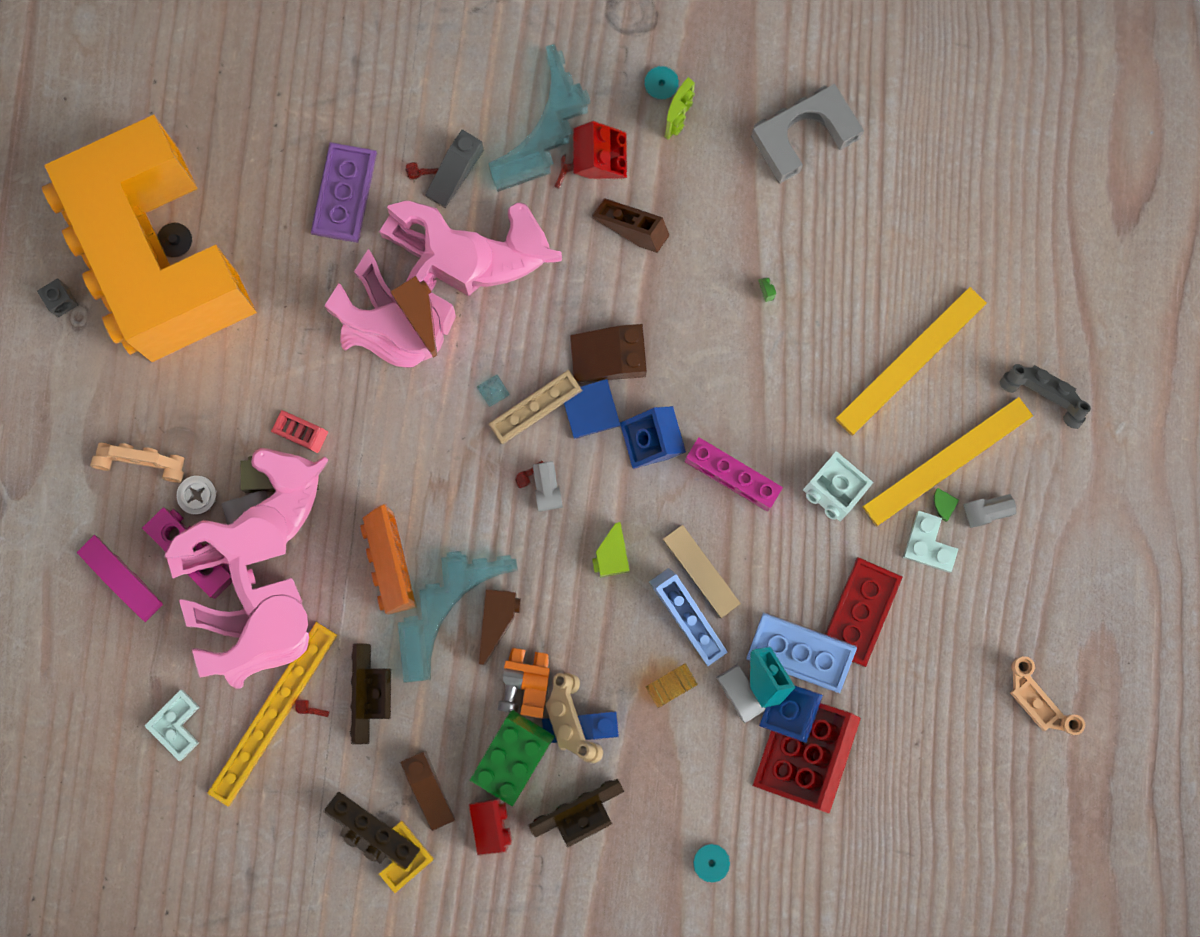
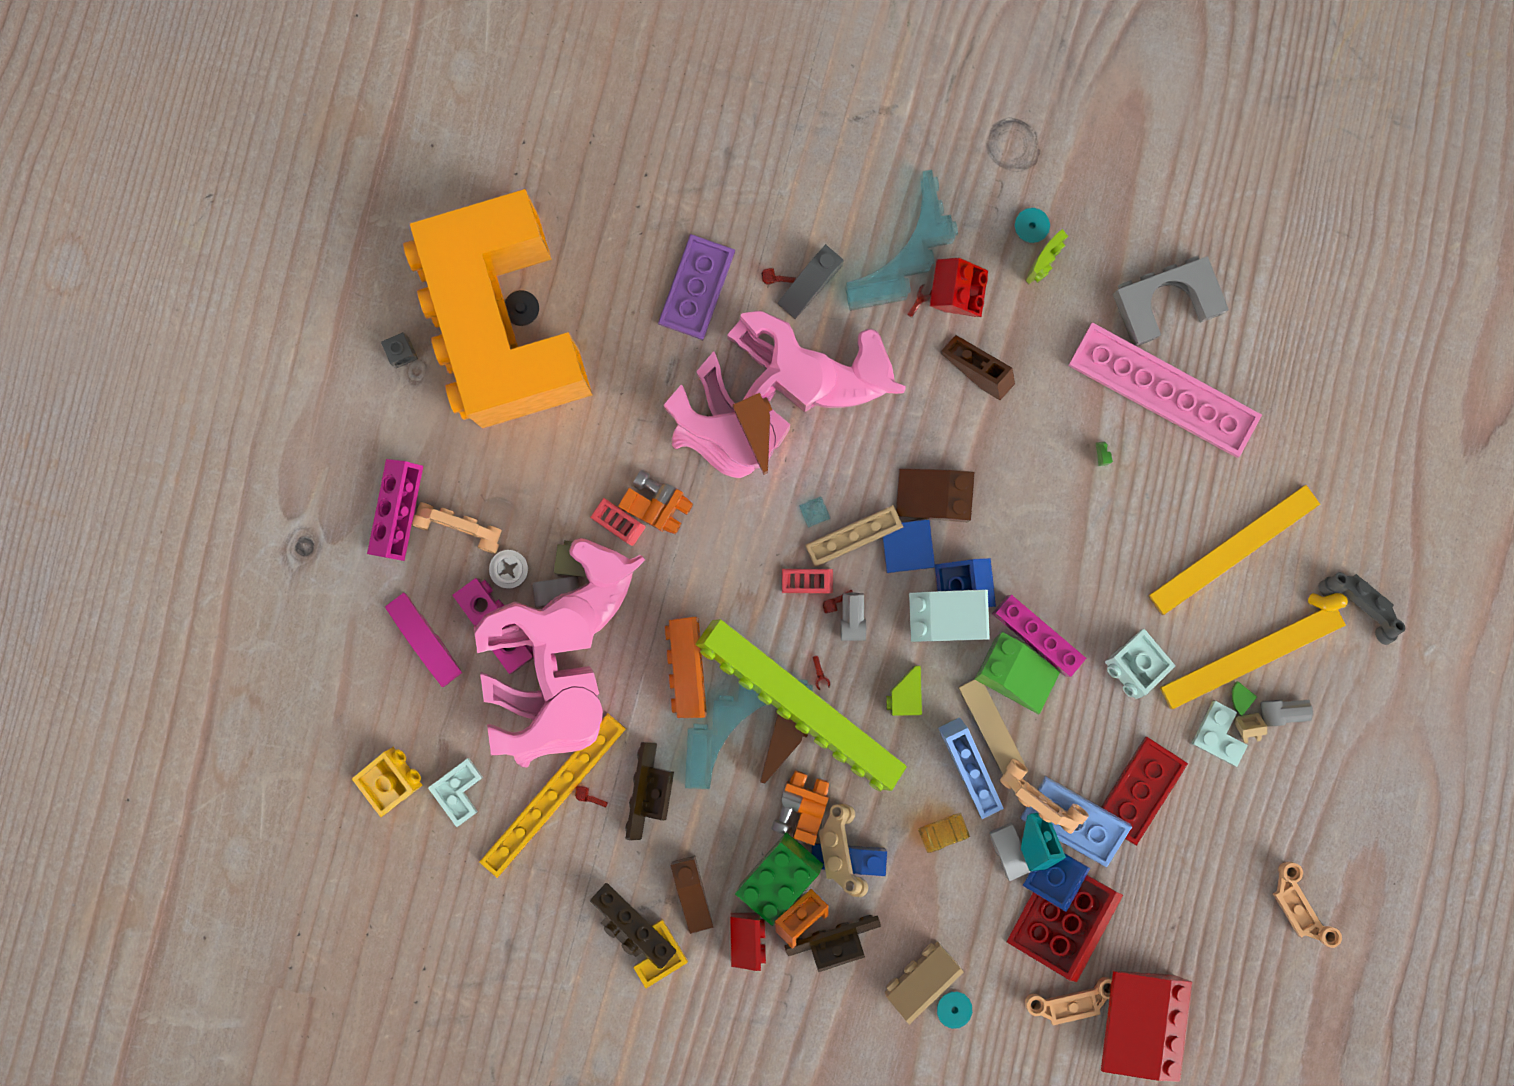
camera: 10 degrees right, 5 degrees up
none -> yellow plate [352,746,423,817]
none -> dark pink brick [367,459,423,561]
none -> orange hips [618,469,693,535]
none -> lime brick [695,619,907,792]
none -> orange panel [775,889,828,949]
none -> coral slope [782,569,833,593]
none -> clear red hand [812,656,830,690]
none -> tan slope [885,941,964,1025]
none -> light aqua slope [909,590,990,642]
none -> bright green slope [975,632,1060,715]
none -> light nougat plate [1000,759,1089,834]
none -> light nougat plate [1025,977,1112,1025]
none -> bright pink plate [1068,322,1262,458]
none -> red slope [1101,971,1192,1082]
none -> tan tile [1235,713,1267,744]
none -> yellow arm [1308,593,1348,612]

